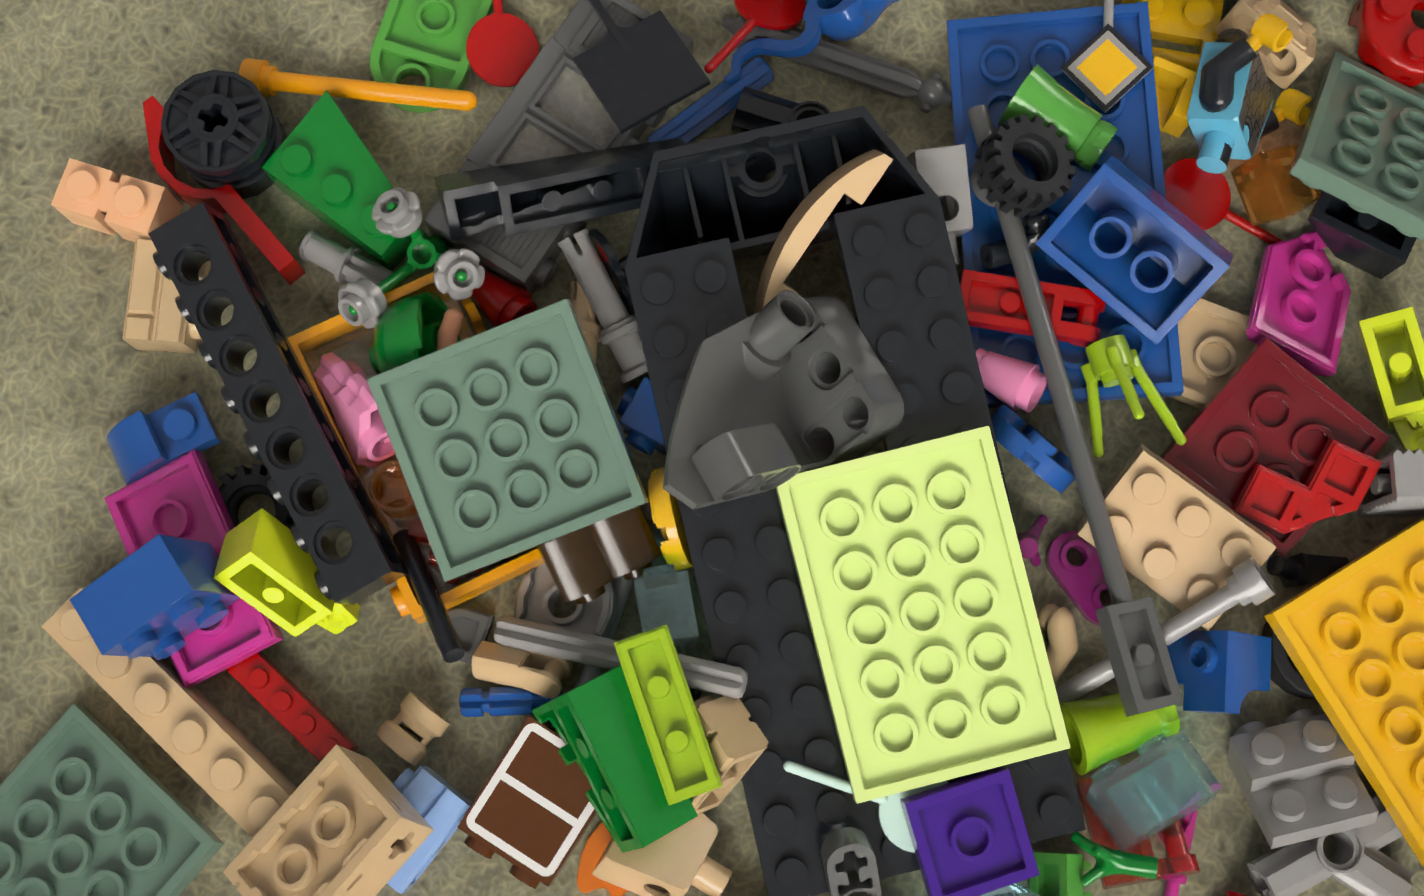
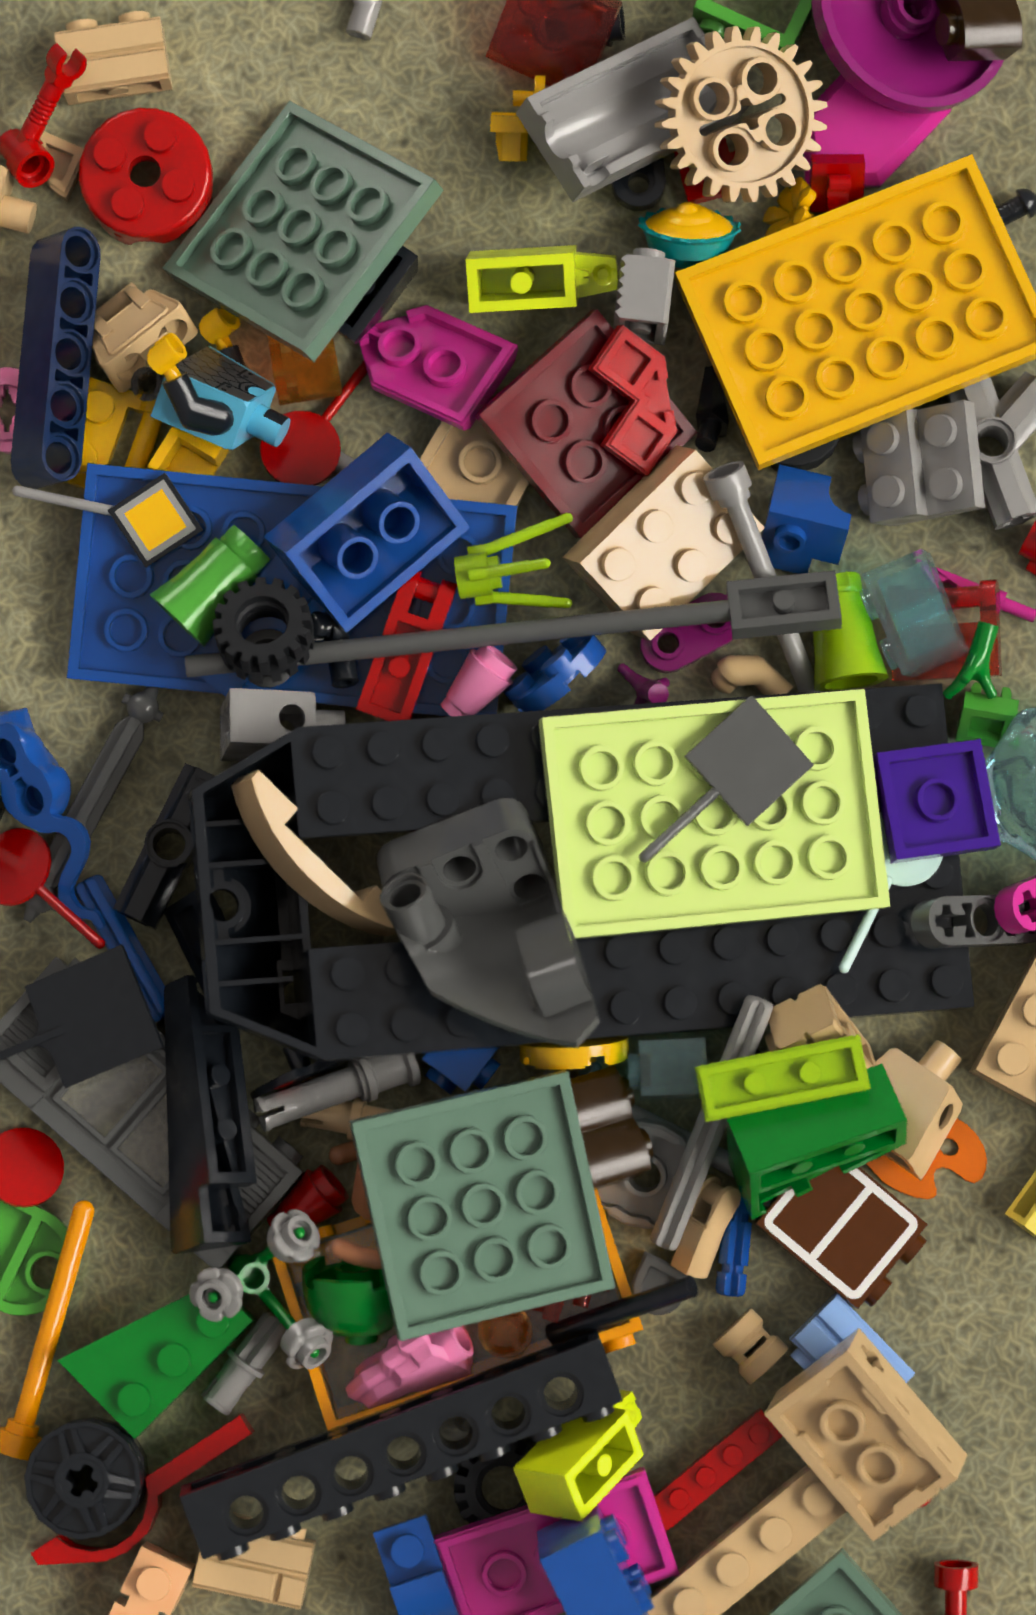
camera: 80 degrees left, 5 degrees up
none -> dark grey piece [639,695,814,863]

